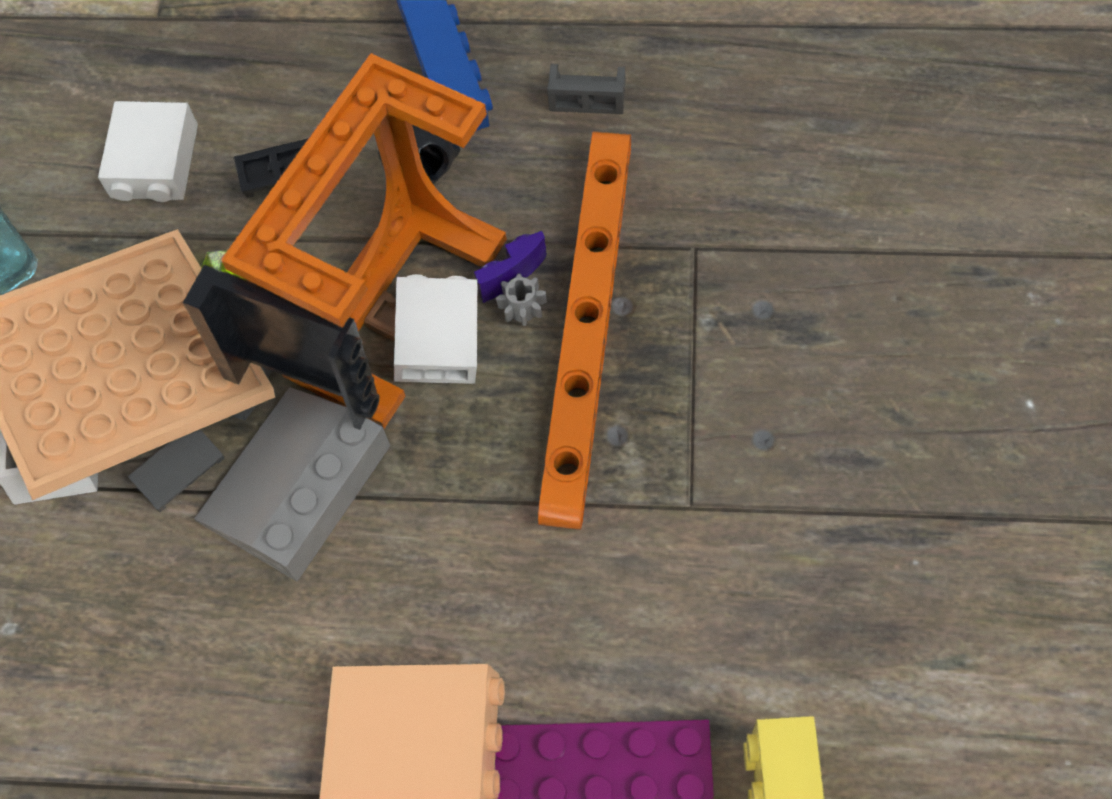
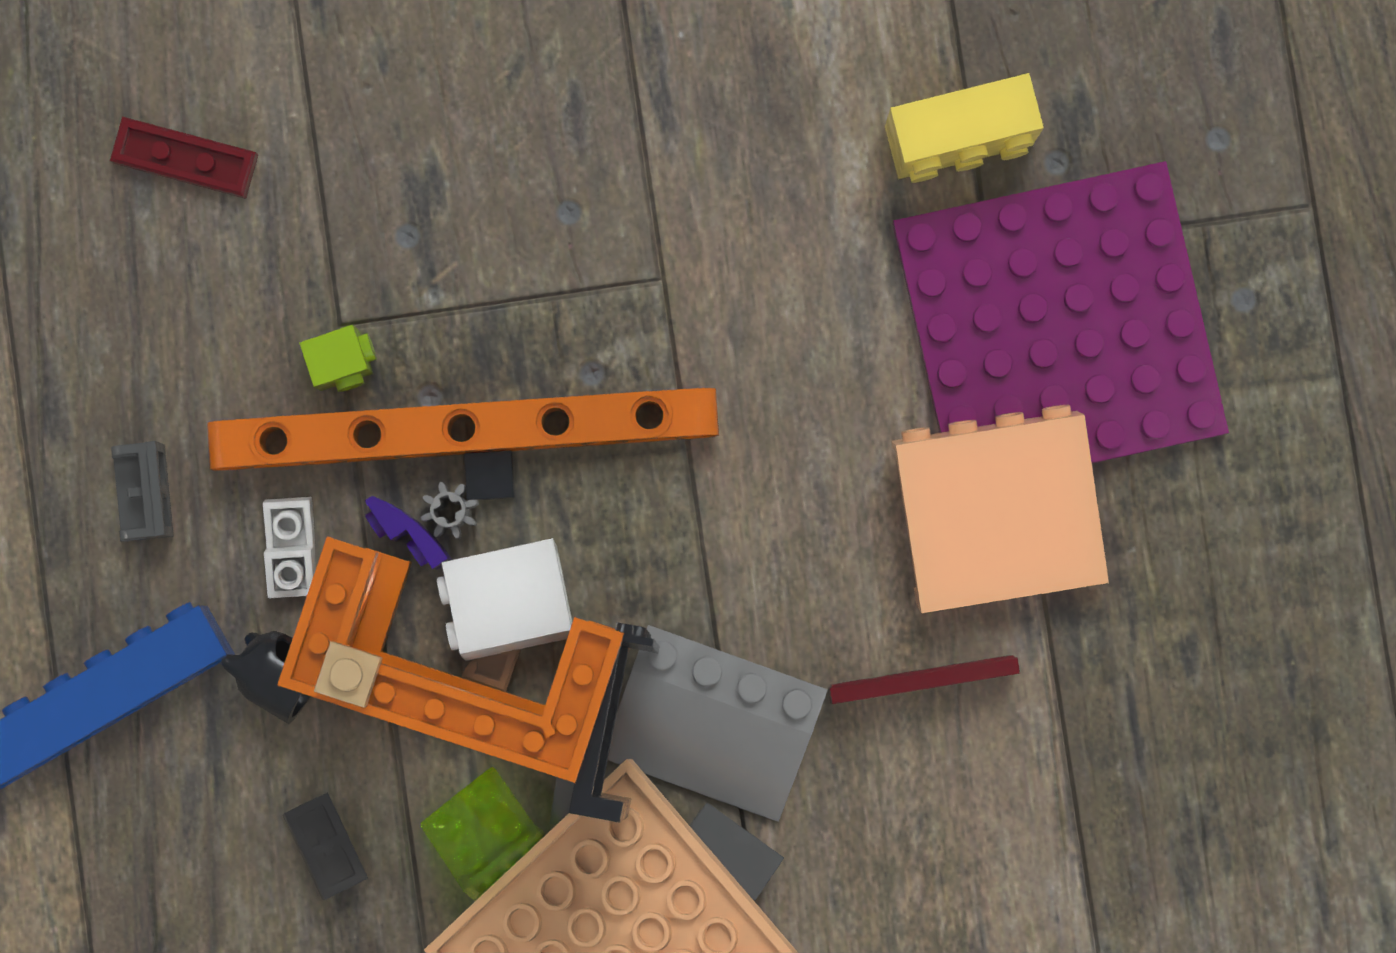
camera: 100 degrees left, 20 degrees up
none -> dark red tile [110,116,258,199]
none -> white slope [263,497,316,598]
none -> lime brick [299,324,377,392]
none -> tan plate [314,641,383,708]
none -> black tile [464,450,515,500]
none -> dark red tile [828,655,1020,704]

